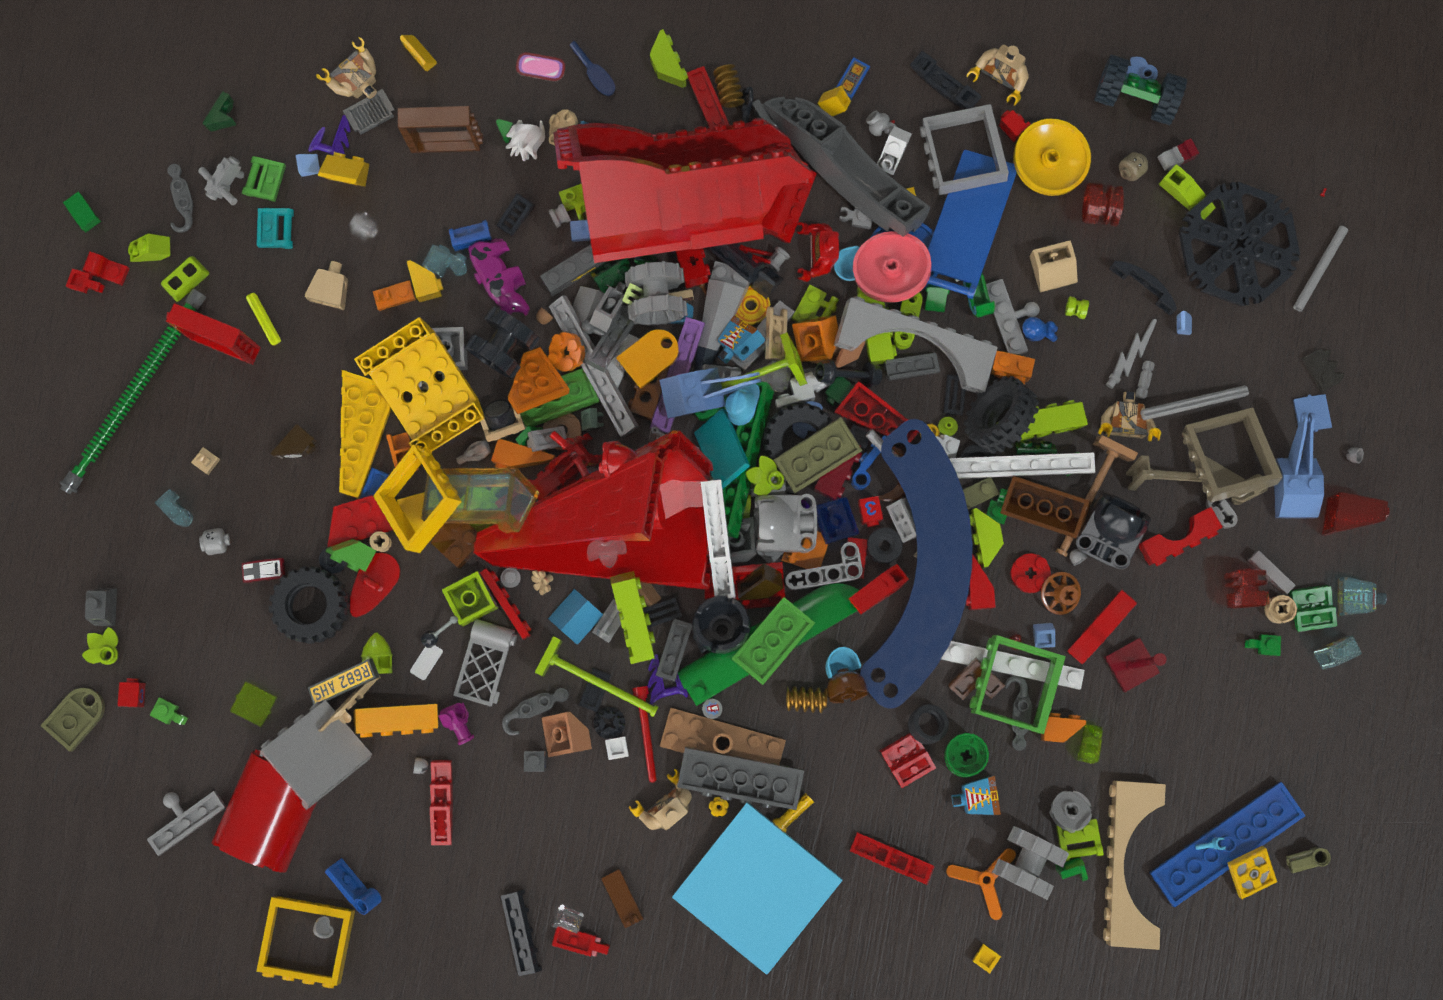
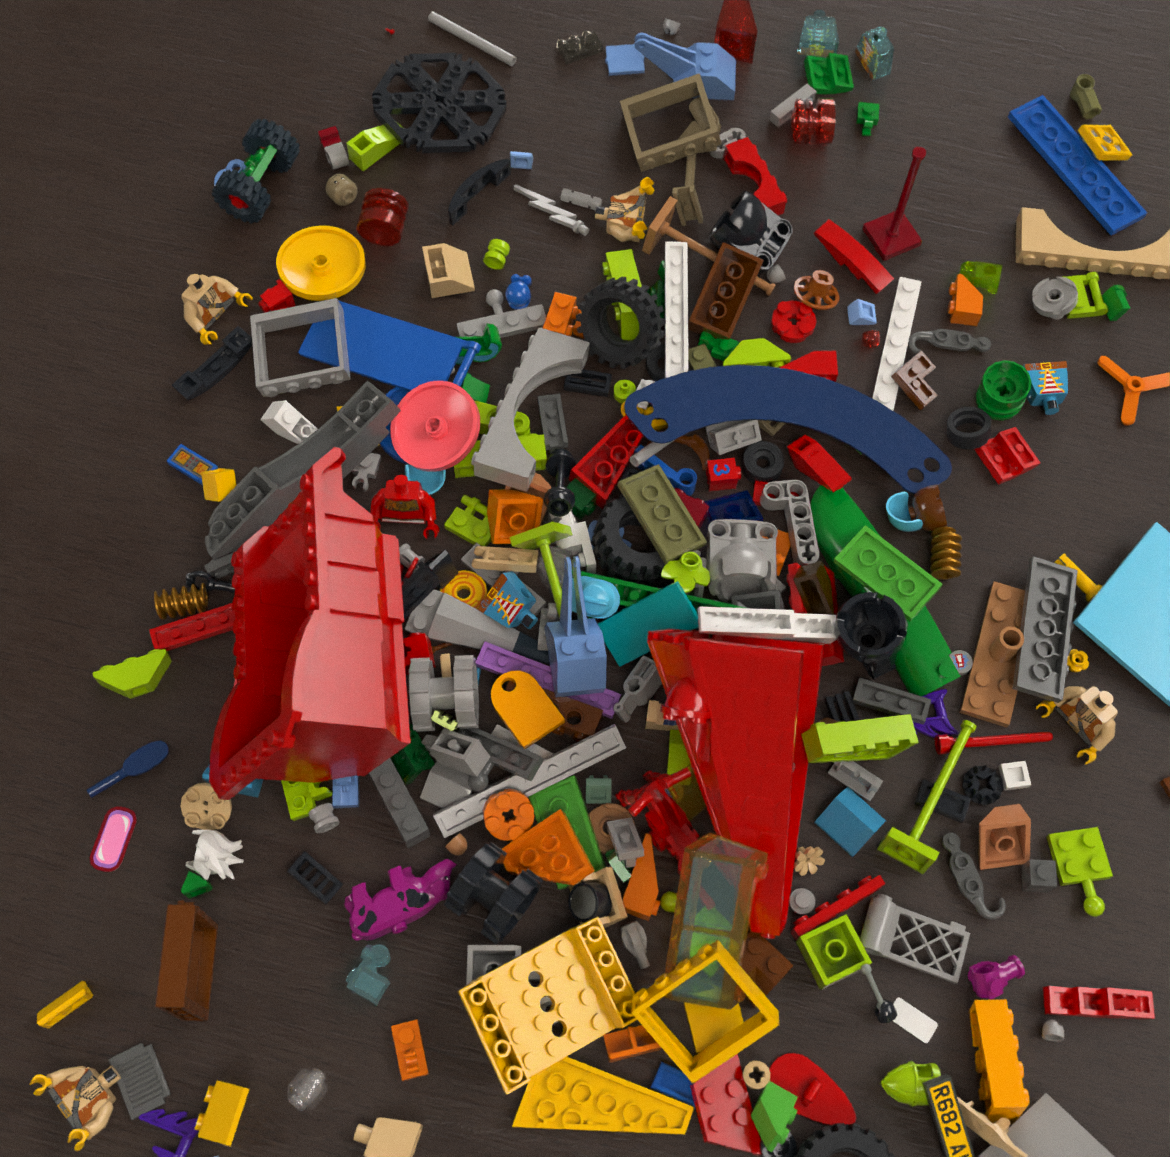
camera: 90 degrees left, 15 degrees down
yellow slope [407,260,443,302] -> none
blue hinge [449,220,492,251] -> none
red slope [850,832,935,885] -> none
light grey animal [866,110,896,136] -> none
bright green window [970,635,1066,734] -> none
light grey piece [992,826,1069,900] -> none
light grey axle [1140,385,1249,420] -> none
medium azure hand [1195,837,1226,850] -> none
tan wheel [1264,595,1297,624] -> none
none -> lime plate [1046,827,1113,917]

